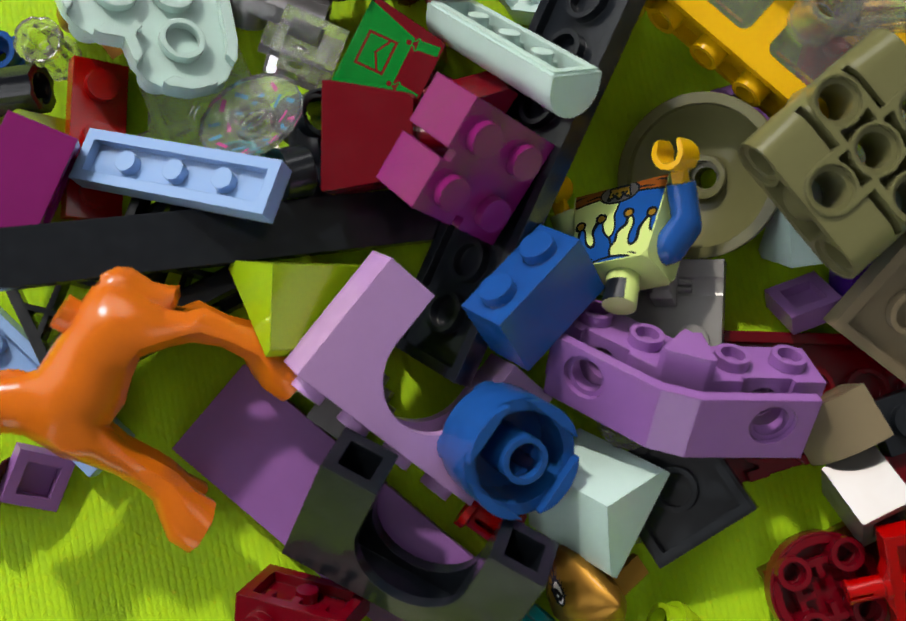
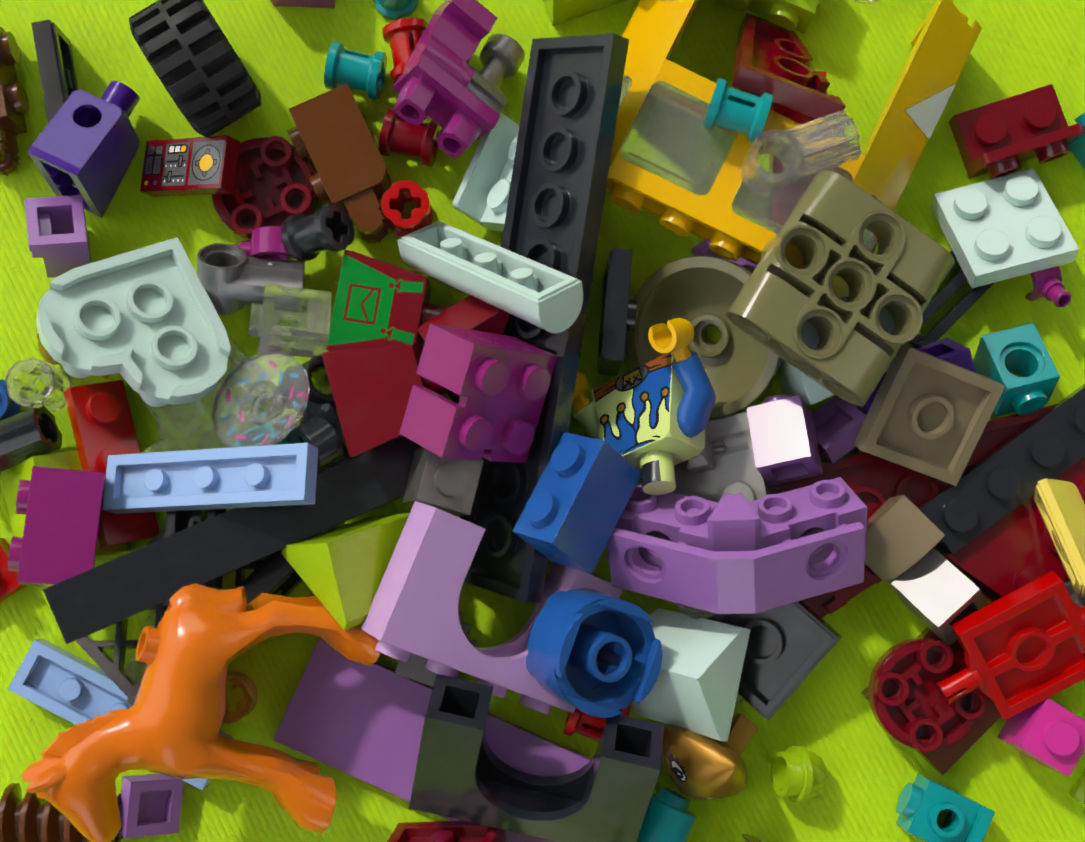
camera: 20 degrees left, 0 degrees up
none -> clear orange bush [222,671,258,723]
none -> flat silver brick [402,447,484,516]
none -> black plate [596,248,637,376]
none -> brick [746,394,823,486]

